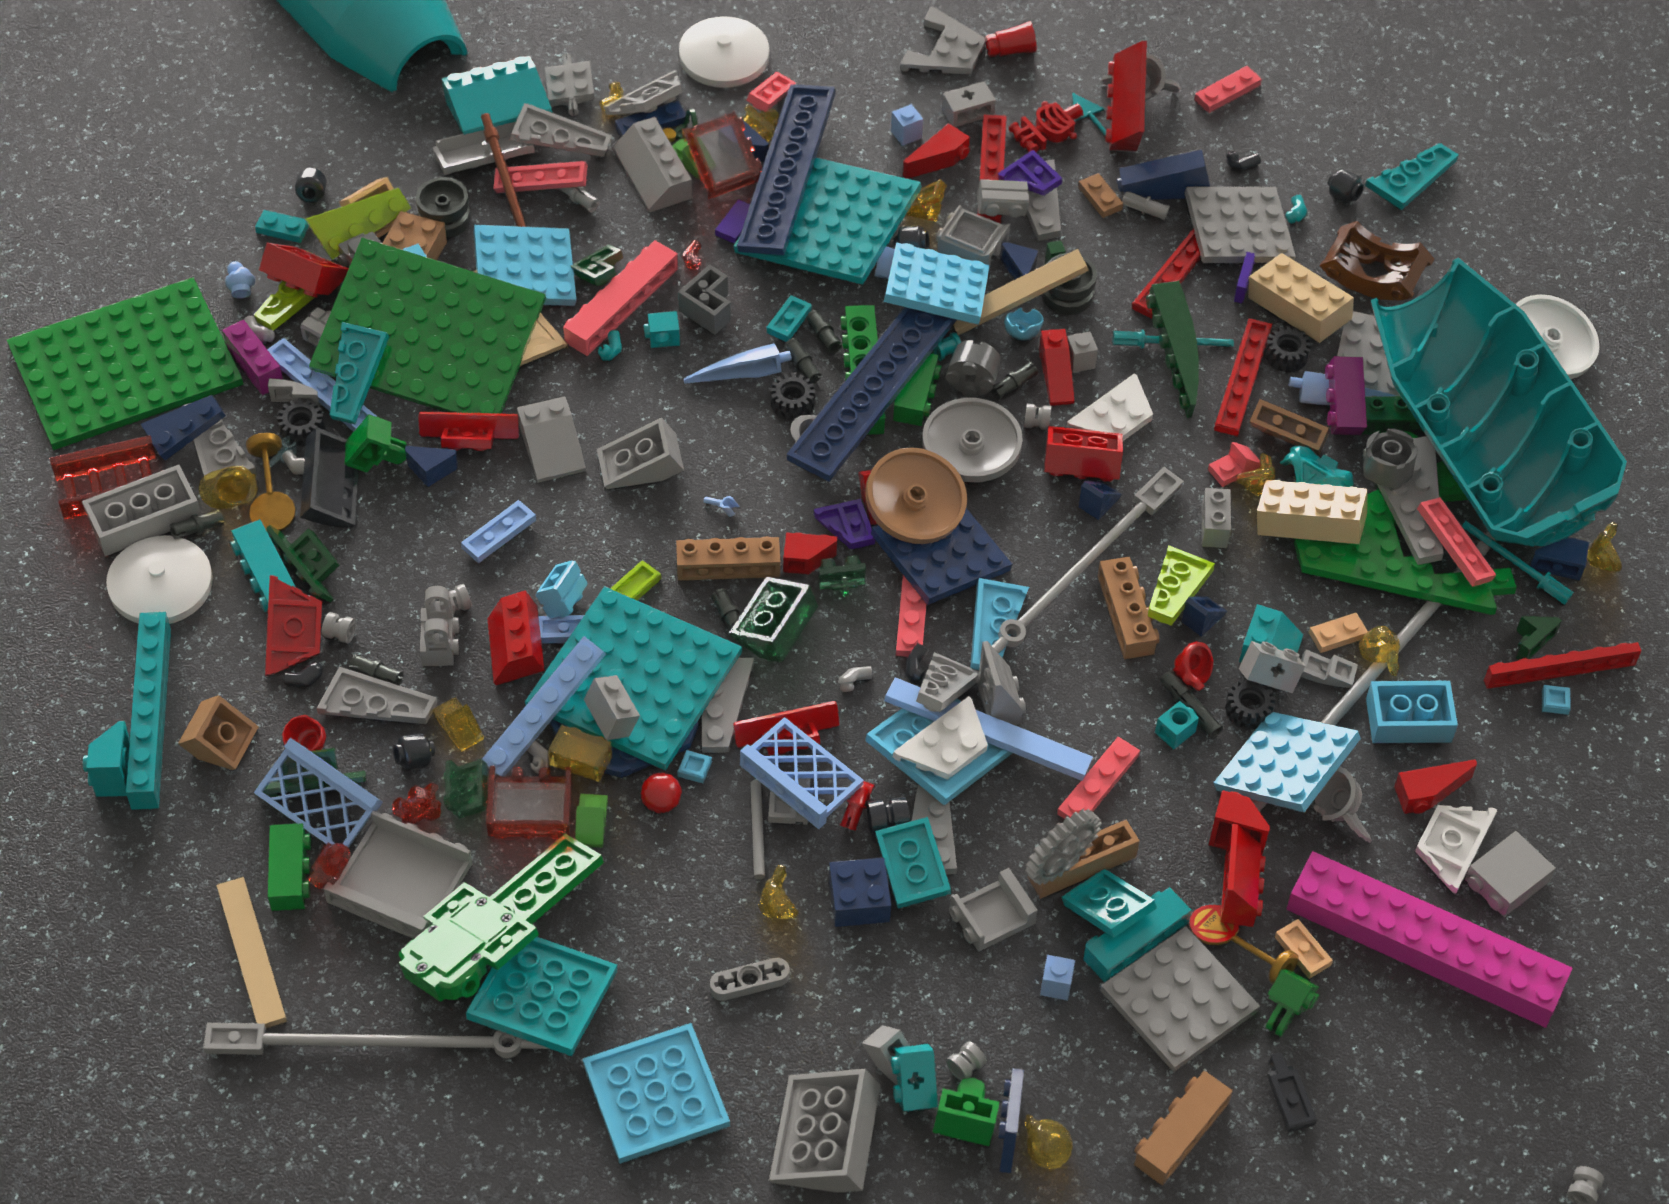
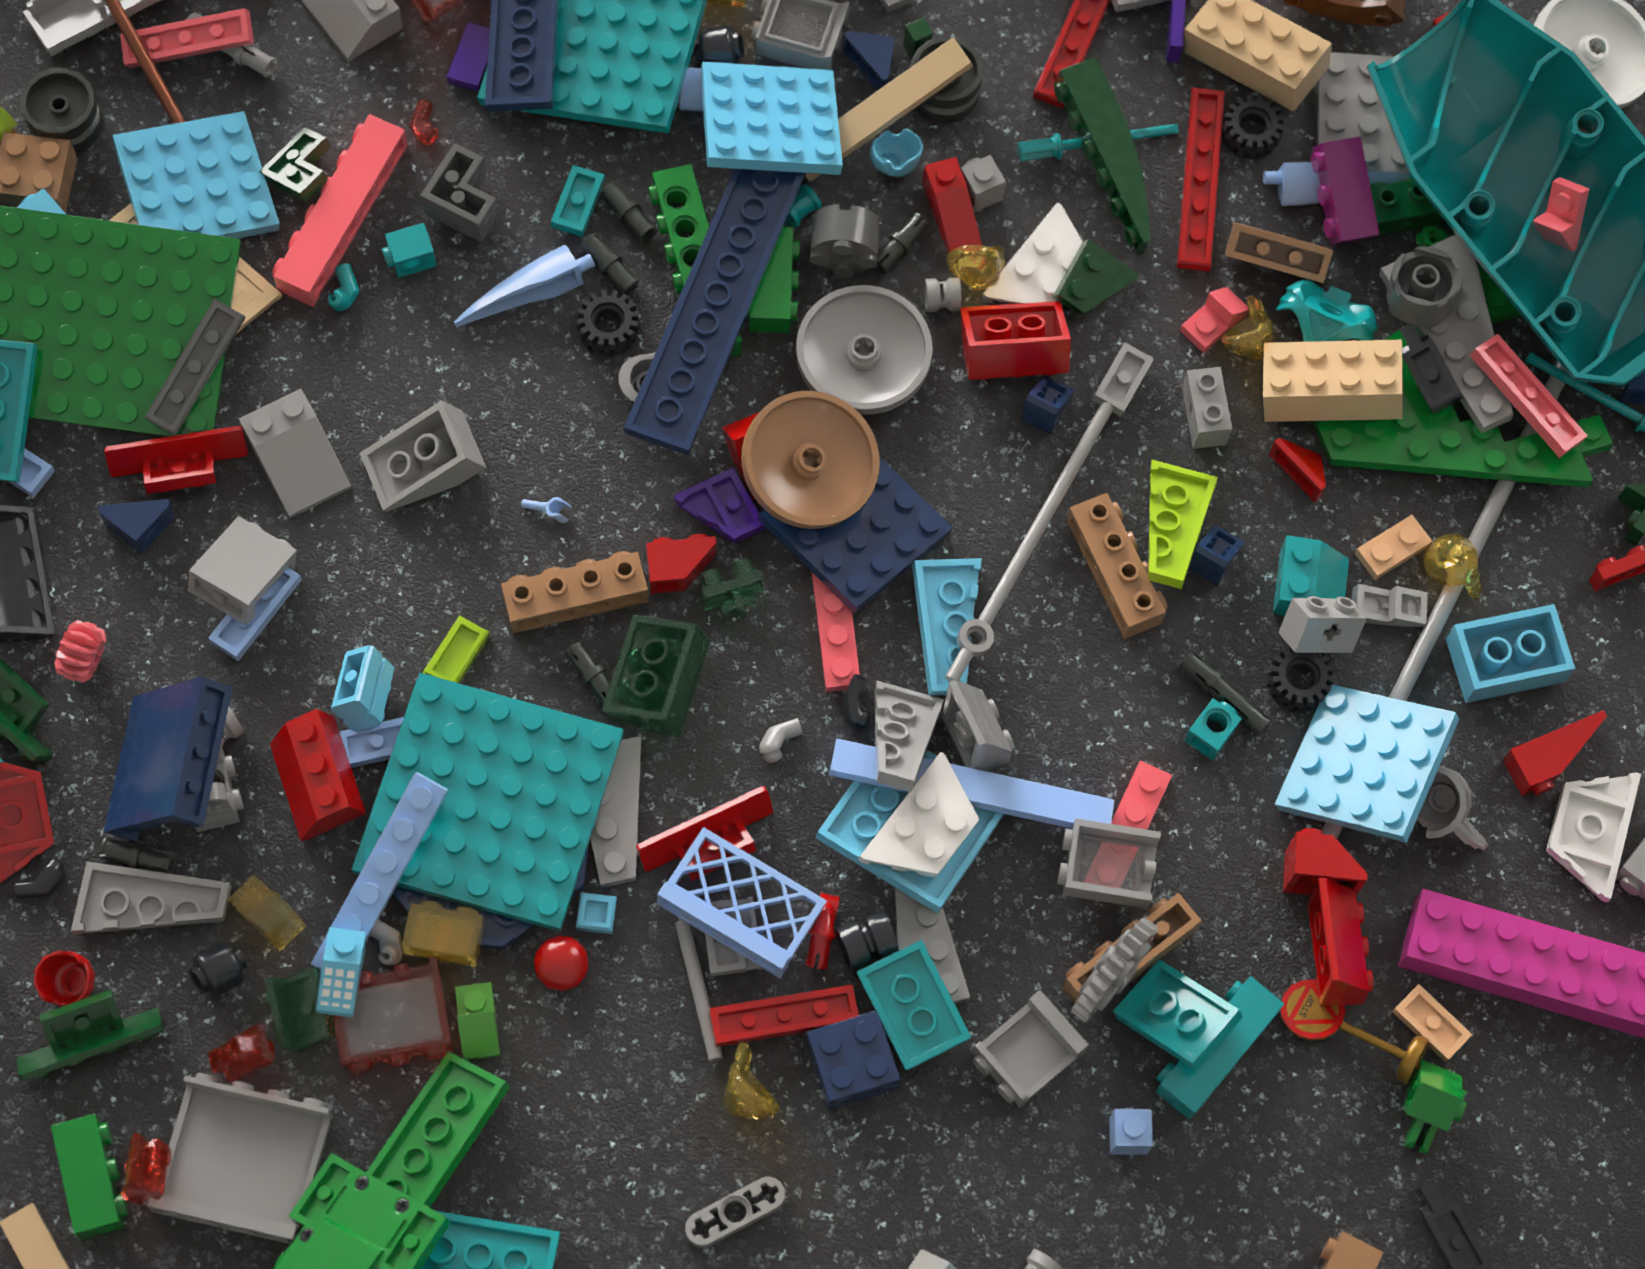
camera: 15 degrees left, 15 degrees up
light blue fence [254,738,383,855] -> none
light grey wheel [322,612,356,644] -> none
green brick [344,414,407,472] -> none
light grey brick [584,675,640,740] -> none
light grey plate [1100,927,1260,1072] -> none
red hat [1173,642,1213,691] -> none
none -> coral gear [54,620,107,683]
none -> dark blue panel [103,676,232,842]
none -> dark grey tile [144,299,246,436]
none -> light grey panel [188,516,297,625]
none -> medium azure slope [316,927,366,1018]
none -> red plate [709,984,859,1047]
none -> clear yellow hat [947,245,1005,291]
none -> dark green wing [1053,239,1139,315]
none -> window [1057,818,1161,911]
none -> red slope [1269,437,1326,503]
none -> black hinge [1399,323,1465,414]
none -> coral slope [1533,177,1589,251]

